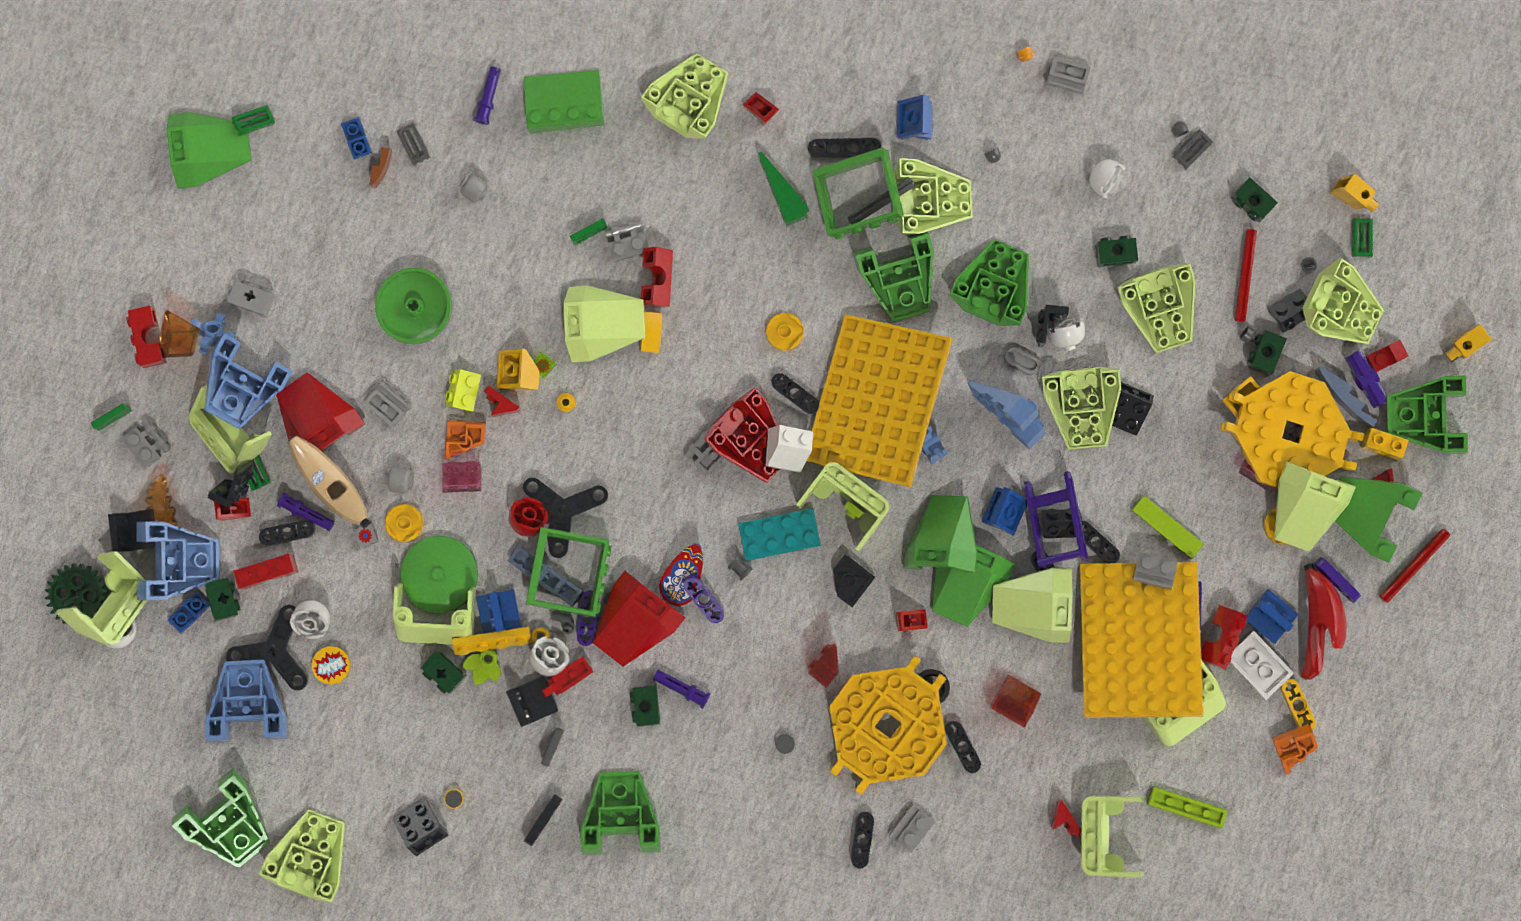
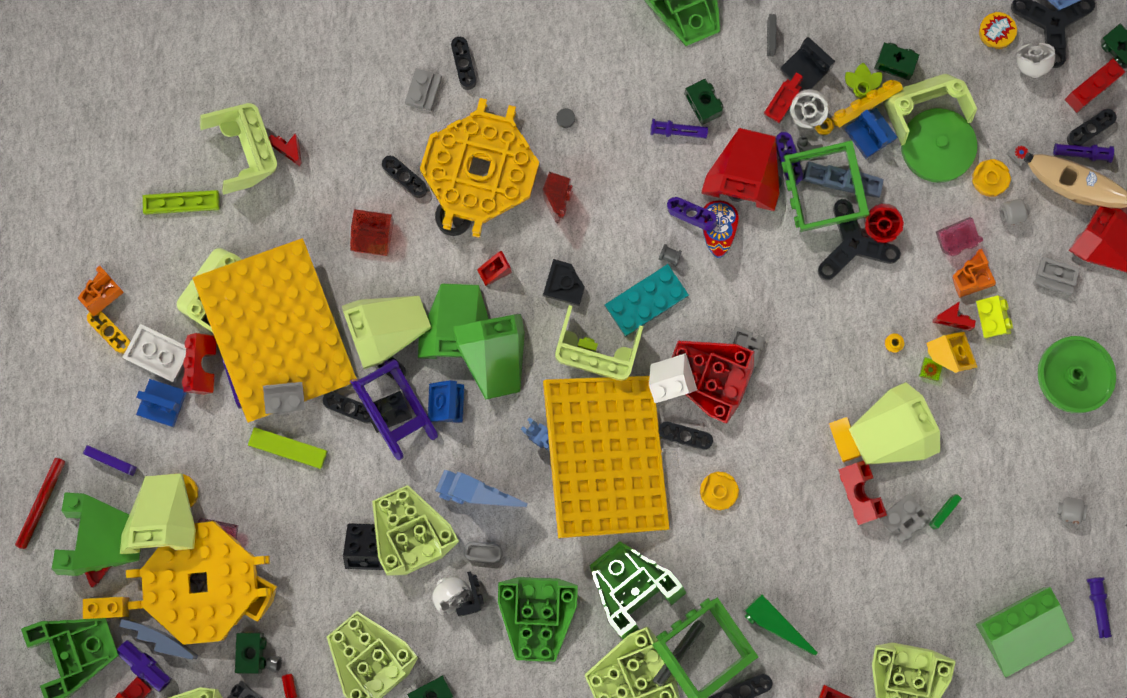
camera: 160 degrees right, 5 degrees down
red piece [1301,563,1347,680] -> none

